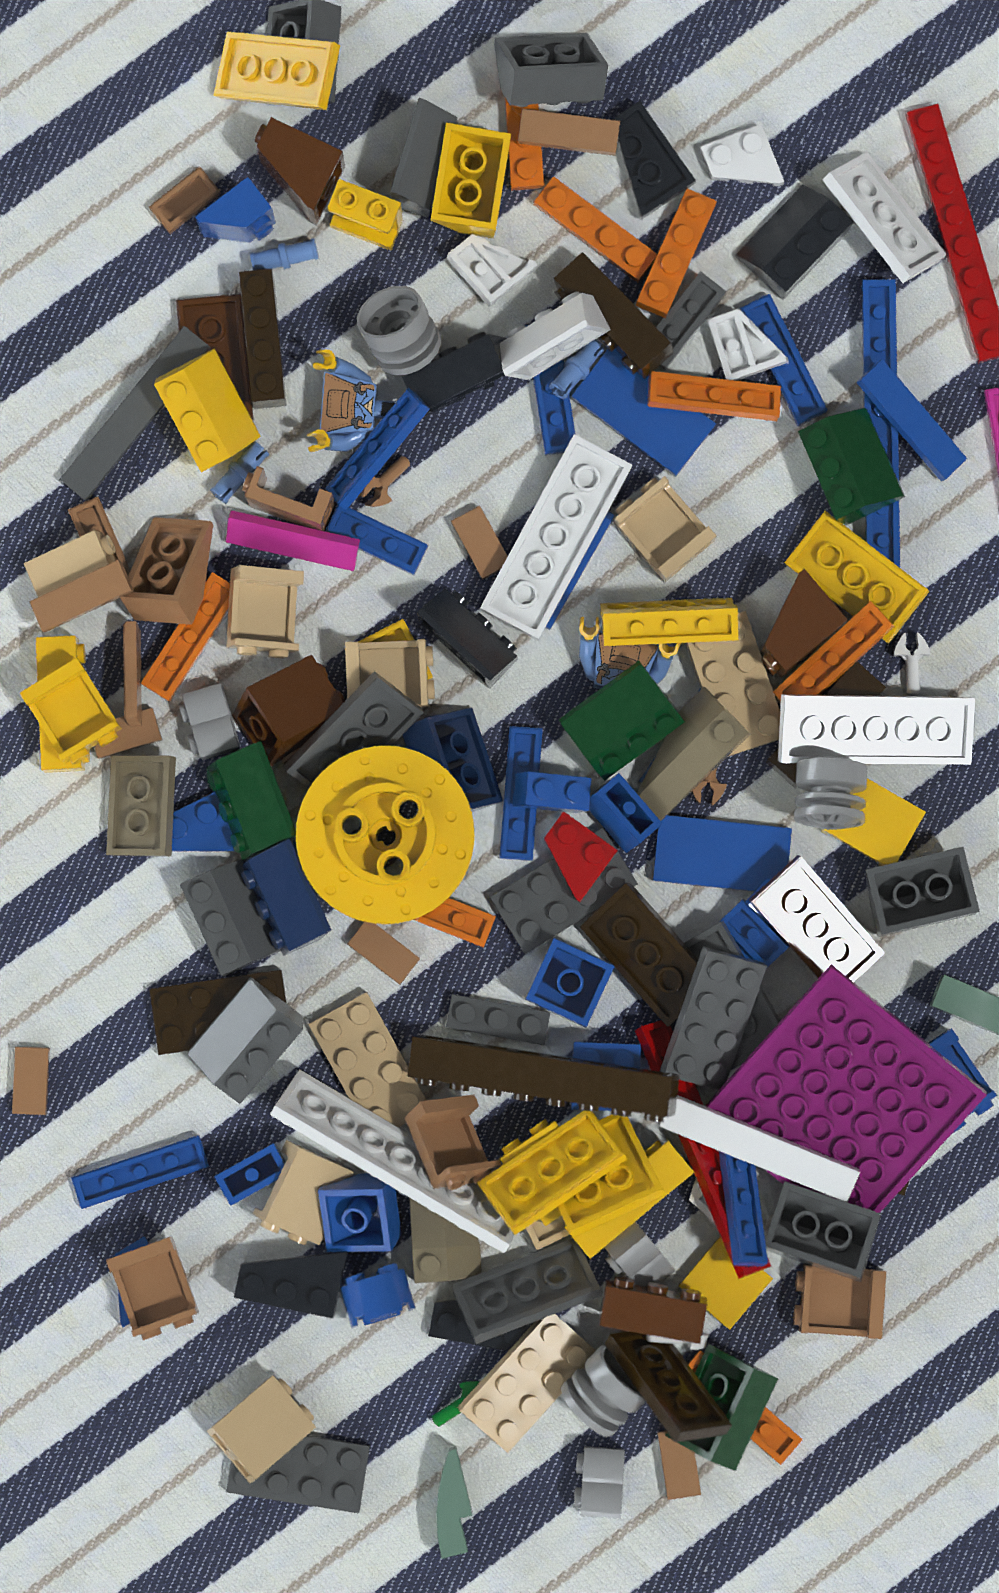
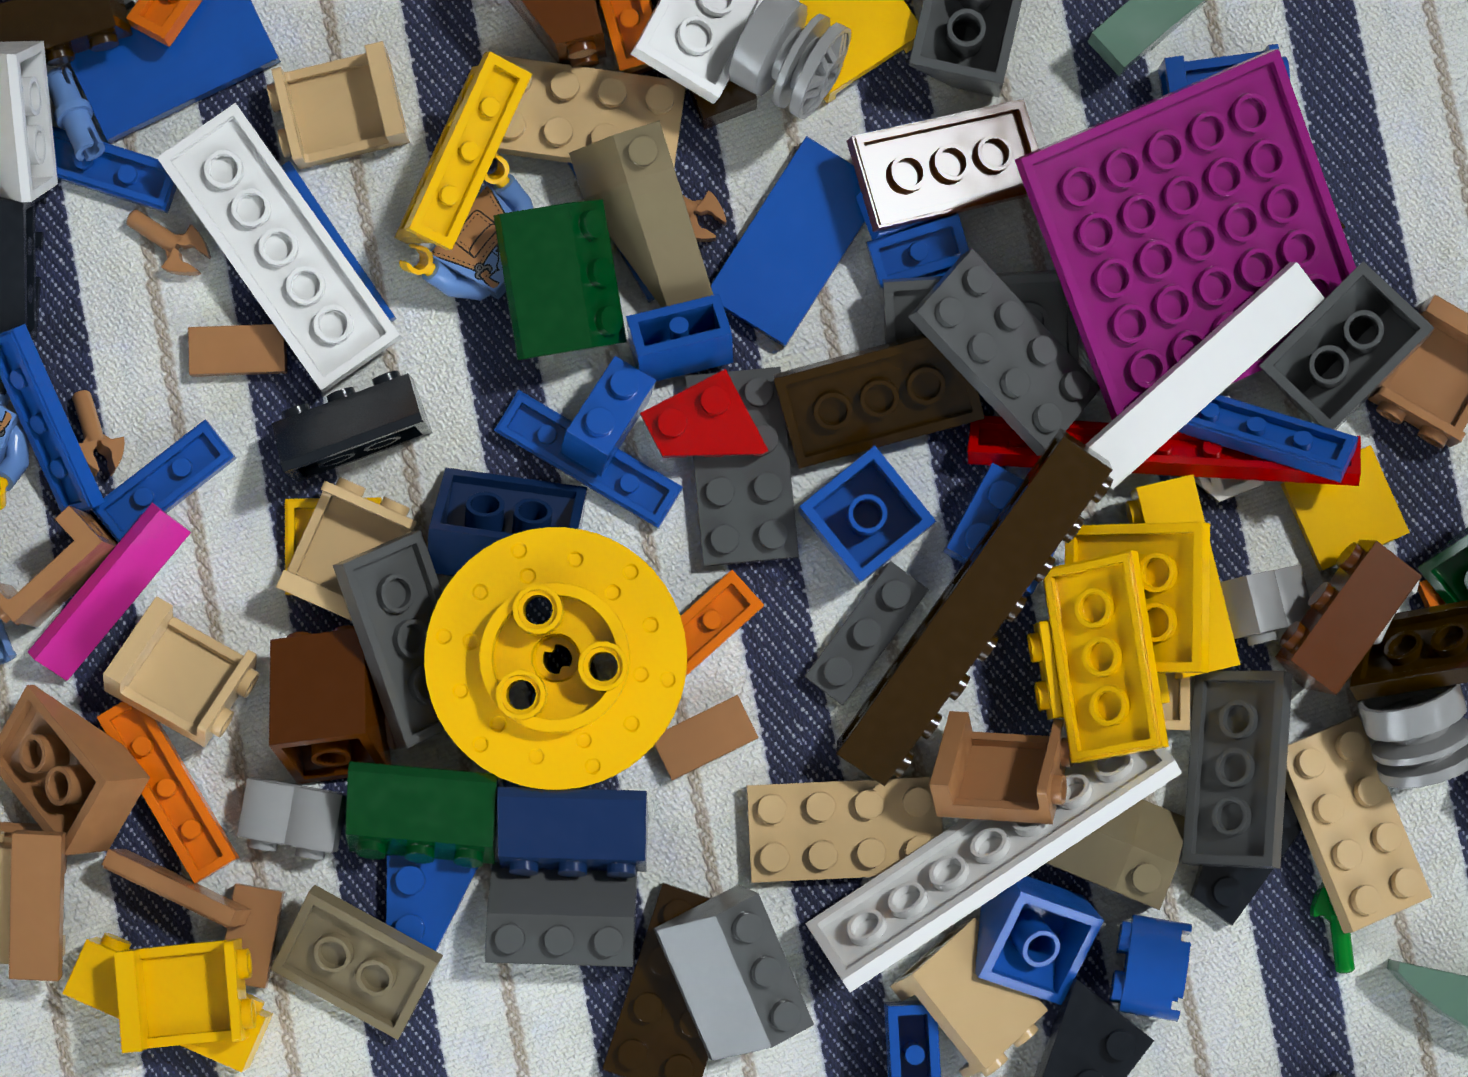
camera: 65 degrees left, 0 degrees up
none -> medium nougat bar [126,210,211,276]

